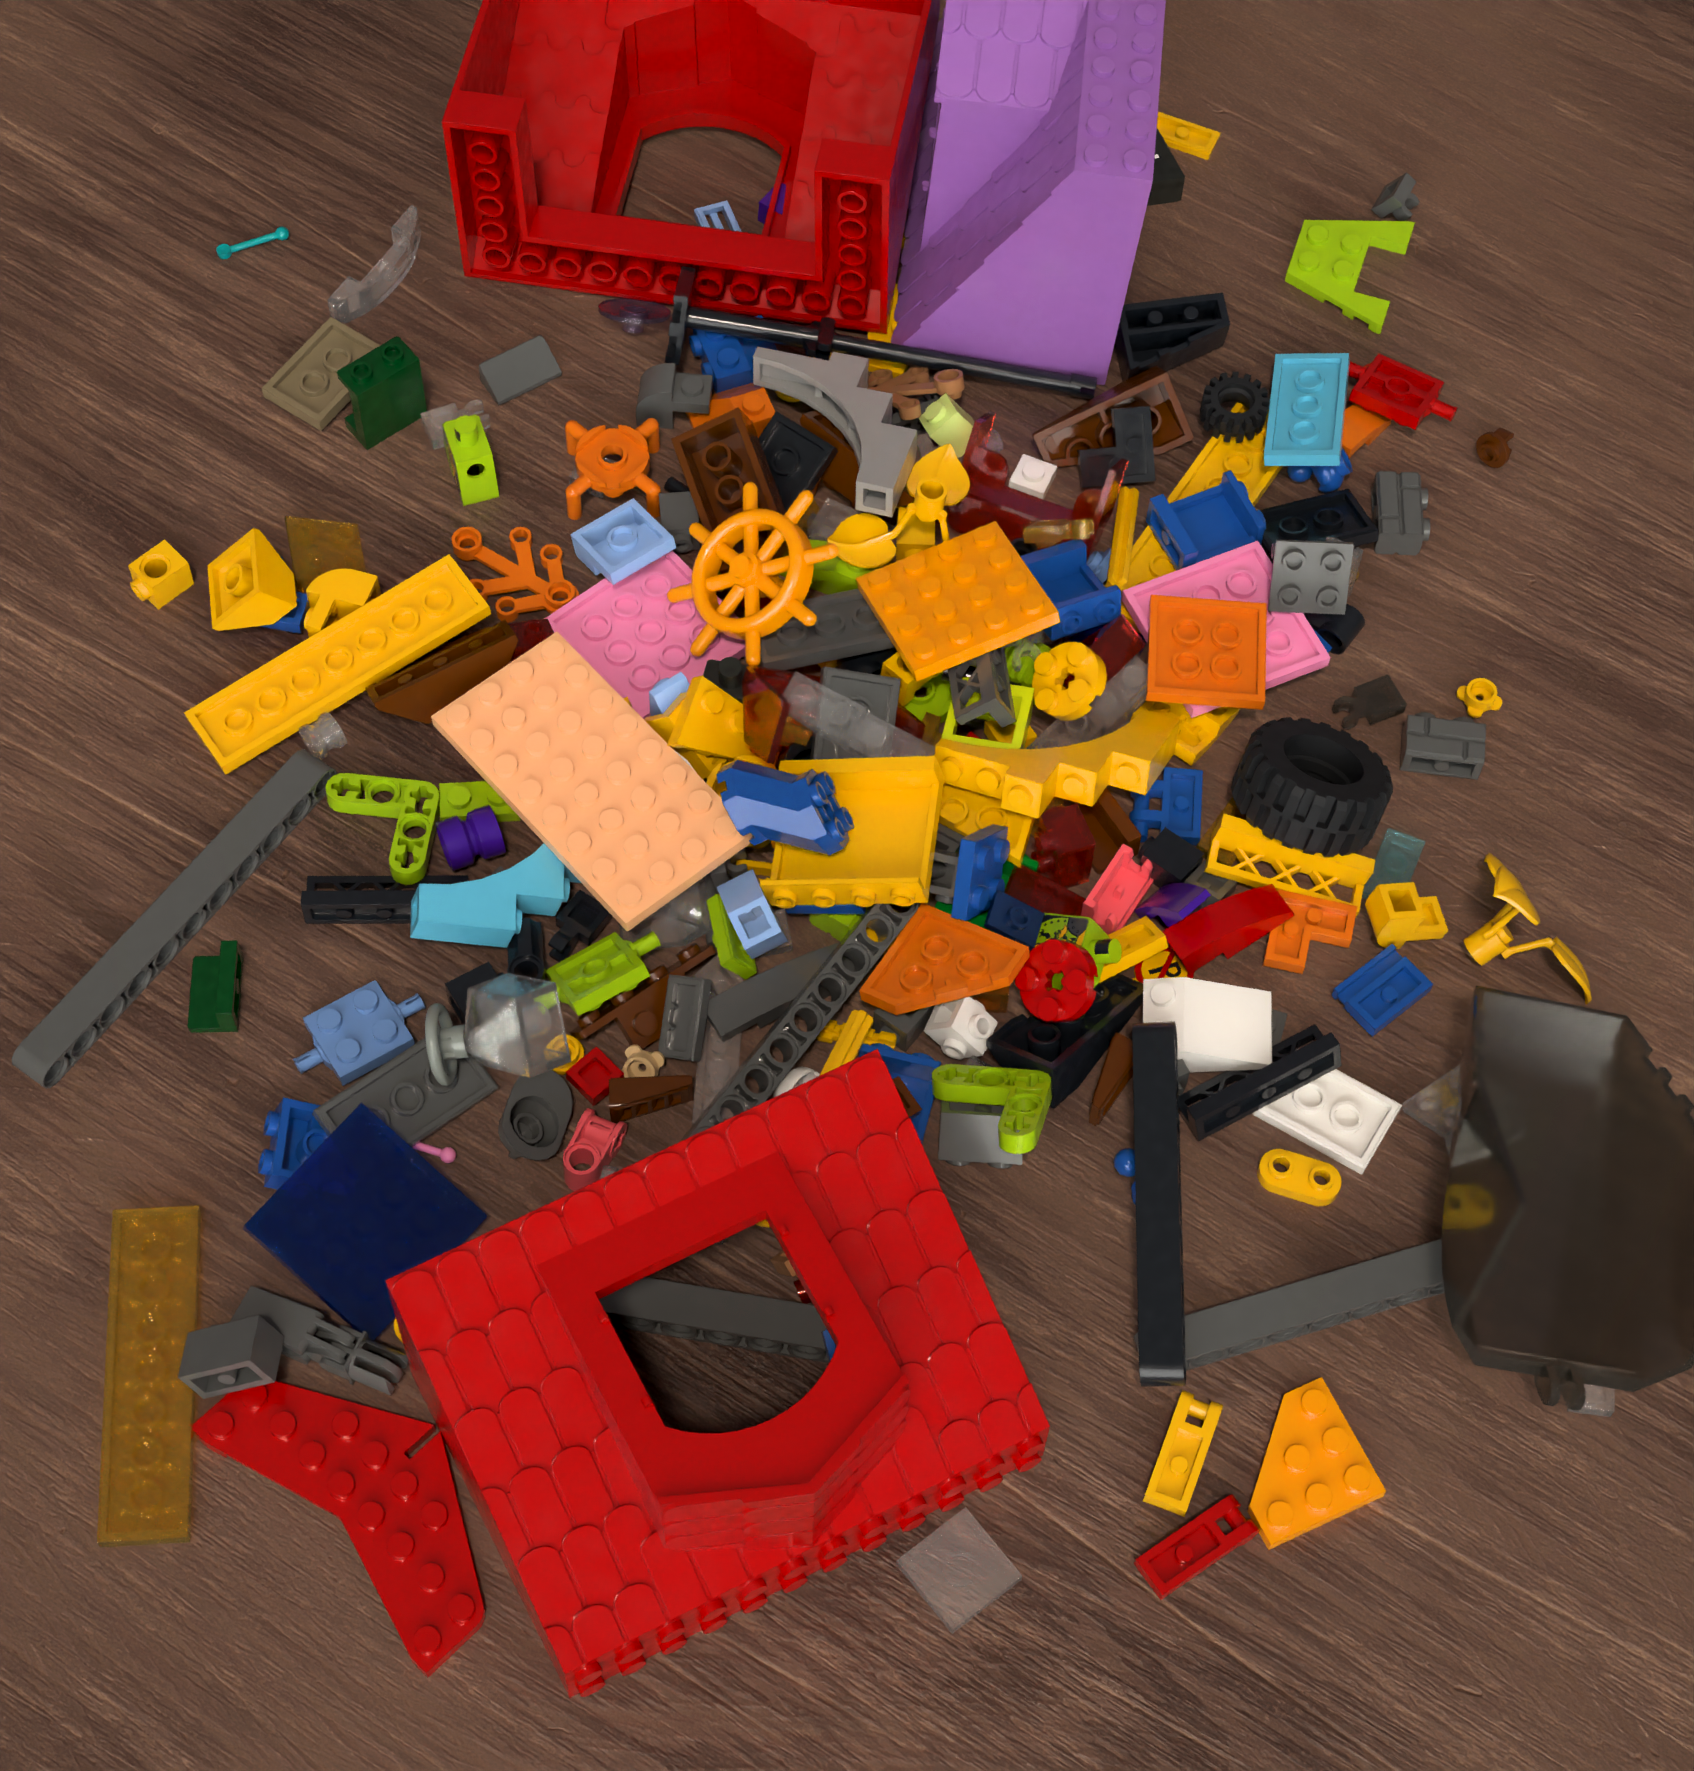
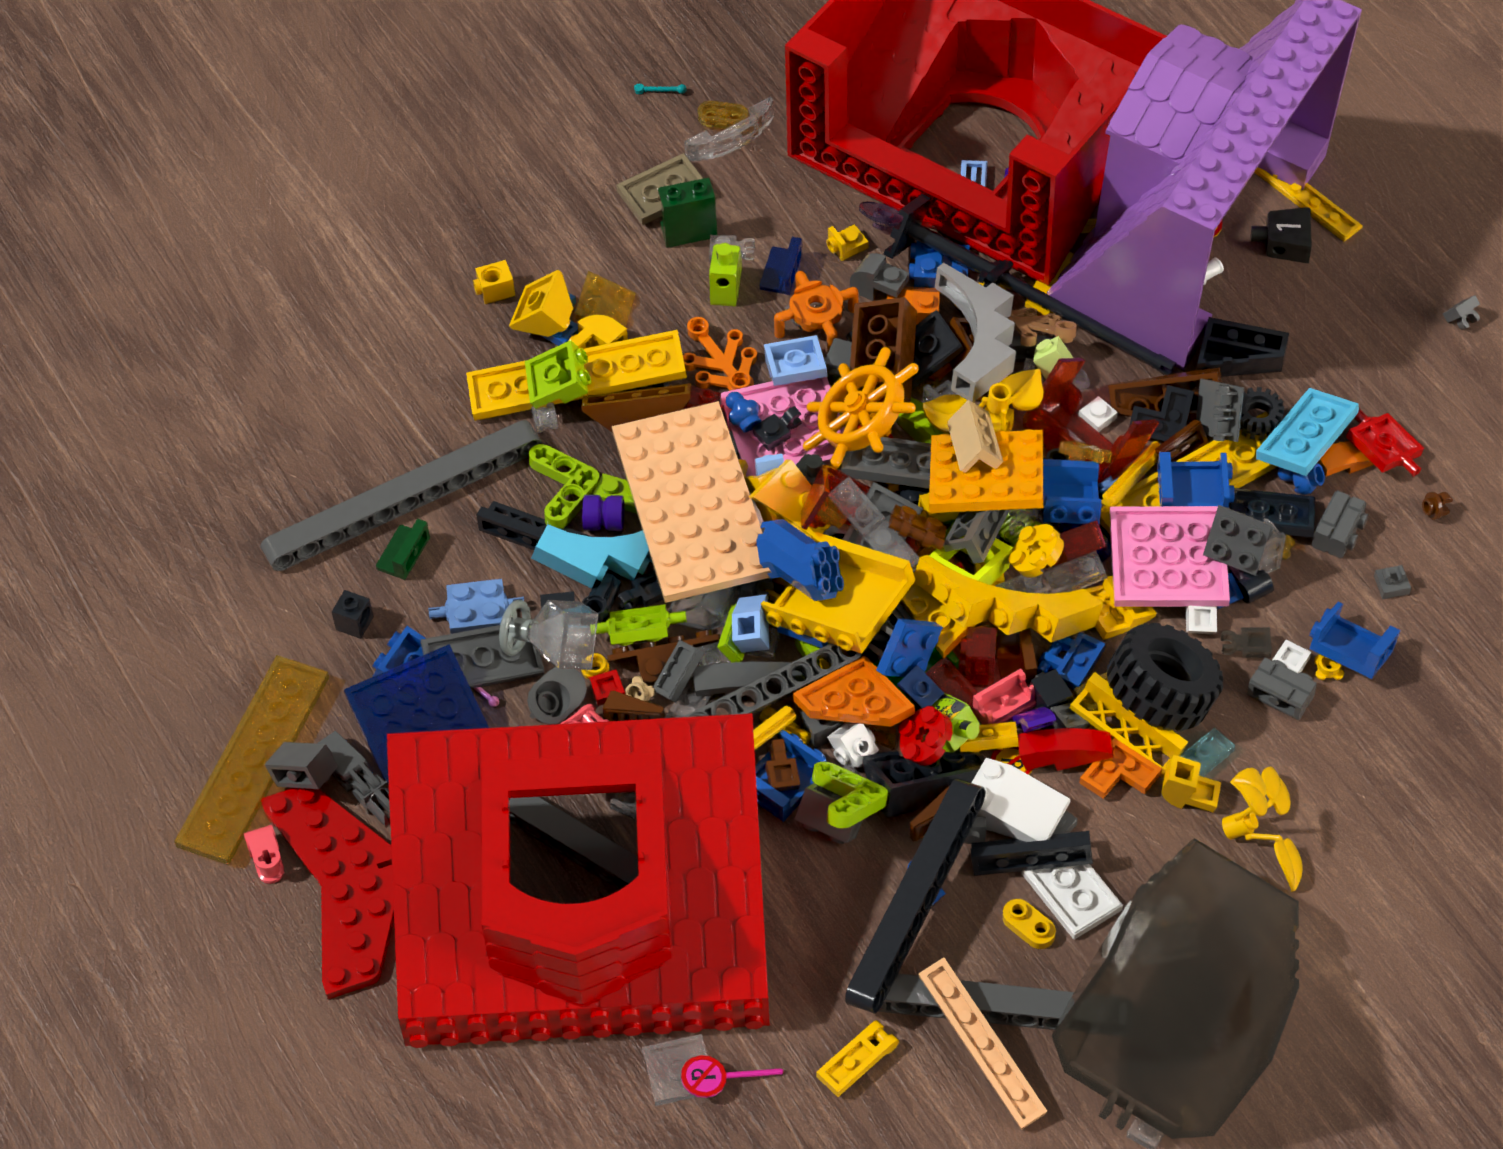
camera: 30 degrees right, 5 degrees down
dark grey slope [479,335,562,406] -> none
red plate [1134,1494,1260,1600] -> none
orange plate [1145,595,1267,710] -> none
light orange plate [1247,1377,1386,1550] -> none
lime wing [1285,220,1415,334] -> none
blue plate [1332,944,1433,1037] -> none
none -> coral piece [243,825,284,884]
none -> black brick [332,590,374,639]
none -> lime plate [525,340,591,409]
none -> piece [681,1055,783,1098]
none -> clear yellow plate [697,101,748,130]
none -> blue animal [726,392,762,433]
none -> black plate [752,406,802,451]
none -> clear blue panel [759,237,803,295]
none -> yellow bracket [826,224,869,261]
none -> reddish brown plate [888,504,947,551]
none -> light nougat plate [918,957,1047,1130]
none -> tan panel [947,400,1003,473]
none -> reddish brown tile [1155,420,1209,462]
none -> white plate [1186,606,1217,634]
none -> dark grey hinge [1196,379,1244,442]
none -> white plate [1272,640,1311,673]
none -> blue panel [1309,602,1401,679]
none -> dark grey tile [1374,565,1411,599]

